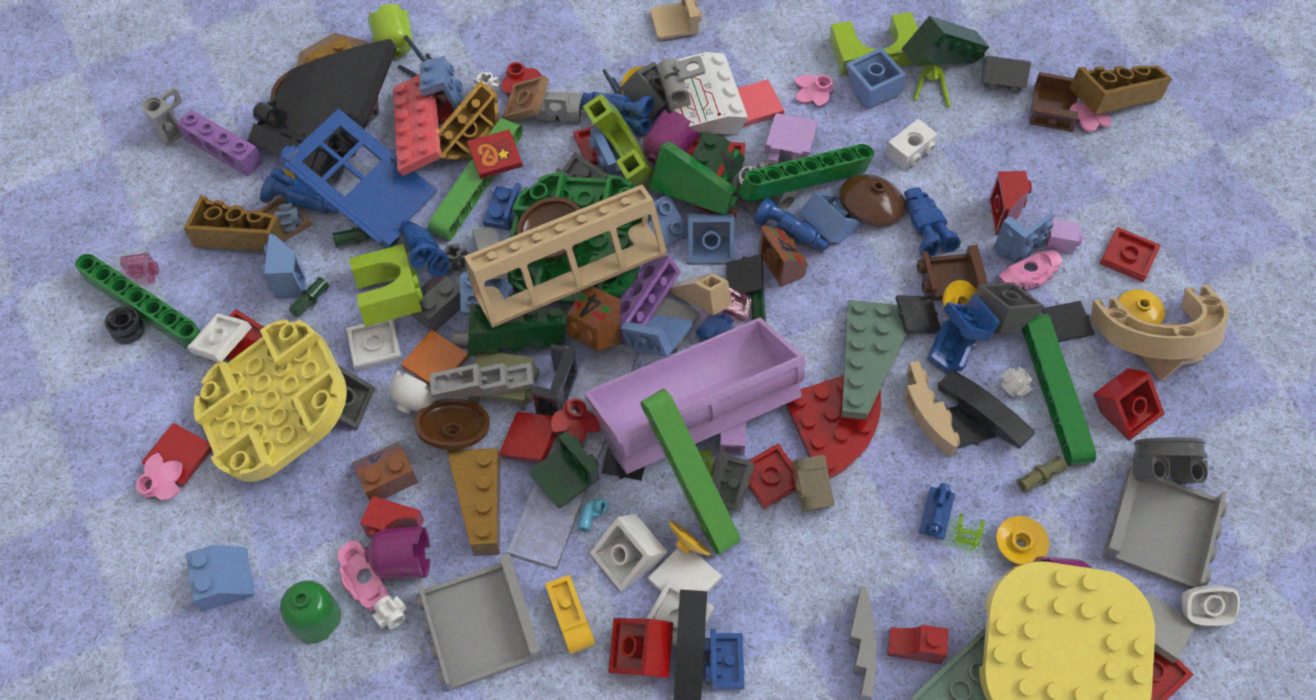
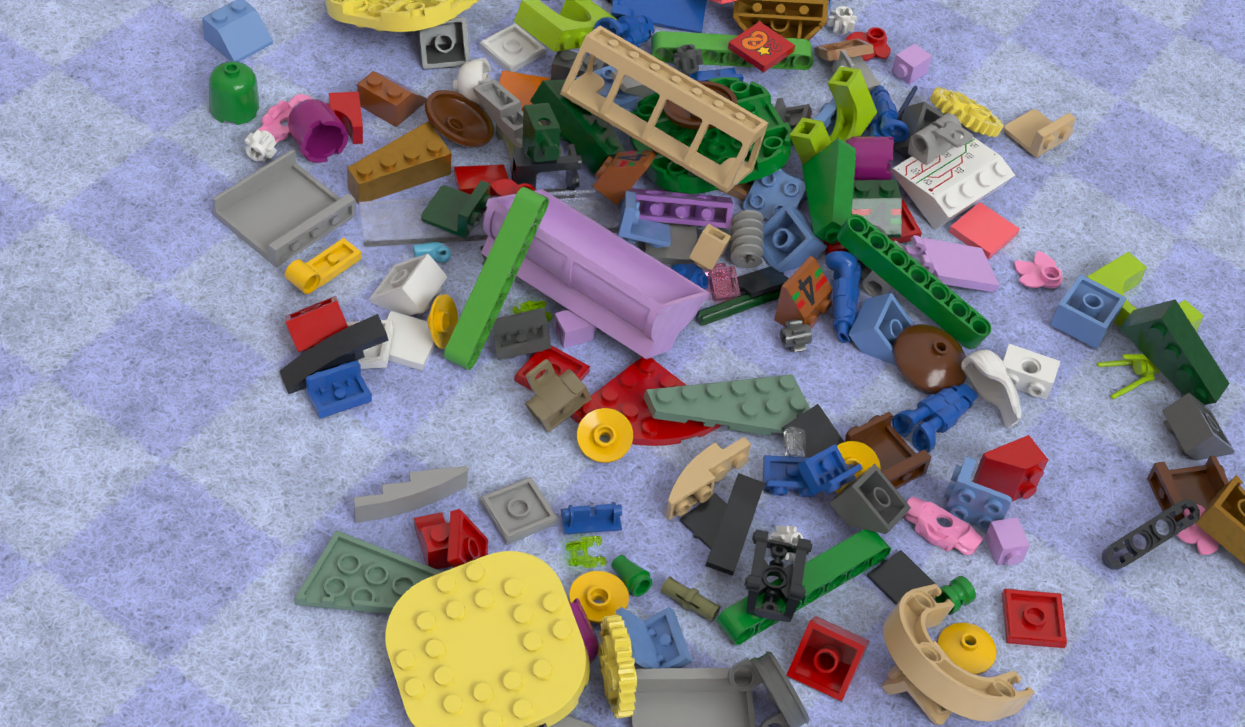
camera: 55 degrees right, 10 degrees down
none -> red tile [447,509,488,568]
none -> light grey tile [480,477,558,545]
none -> dark green torso [522,103,560,162]
none -> yellow dish [577,408,633,463]
none -> light yellow gear [598,615,637,718]
none -> green cone [611,555,652,597]
none -> medium blue bracket [616,607,692,669]
none -> dark grey gear [673,44,703,74]
none -> light grey piece [731,210,764,268]
none -> black piece [744,529,812,622]
none -> dark grey gear [780,319,812,353]
none -> clear slope [784,427,806,457]
none -> lavender brick [892,43,932,84]
none -> light yellow gear [929,87,1004,137]
none -> green wheel [935,576,976,615]
none -> white hair [961,350,1022,428]
none -> black beam [1102,500,1200,570]

